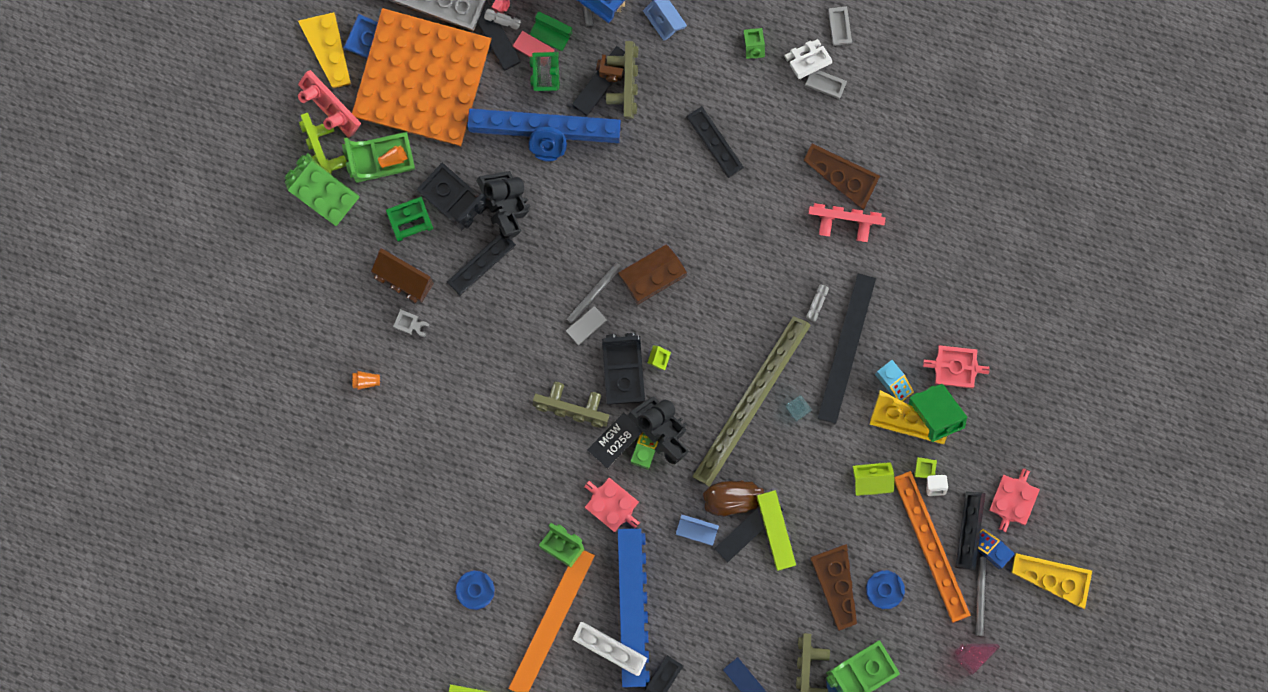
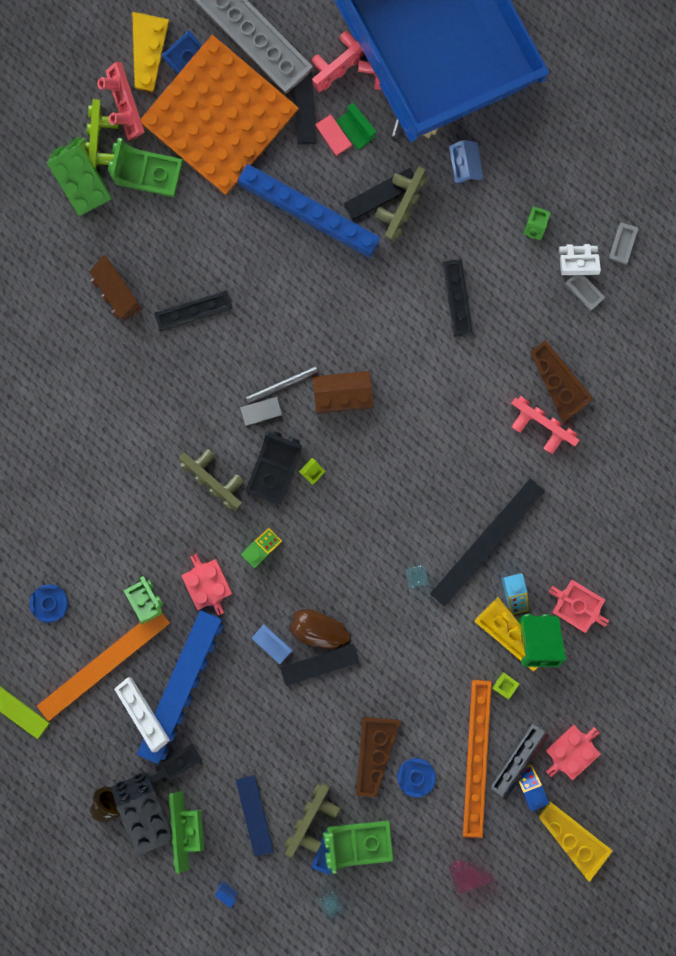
camera: 25 degrees right, 5 degrees up
orange cone [352,371,380,390] -> none
orange cone [378,145,407,168] -> none
green plate [386,197,433,242] -> none
light grey plate [393,309,430,337] -> none
black bracket [416,162,487,231] -> none
black plate [476,171,530,239] -> none
light grey axle [484,9,521,30] -> none
blue tile [529,127,567,161] -> none
green window [530,52,560,91] -> none
black sticker [587,413,642,468] -> none
reddish brown bracket [596,54,623,82] -> none
black plate [628,396,689,464] -> none
olive plate [693,316,811,487] -> none
lime tile [756,490,796,571] -> none
light grey axle [806,284,829,321] -> none
lime panel [853,462,894,496] -> none
white slope [926,475,948,496] -> none
flat silver bar [976,557,986,636] -> none

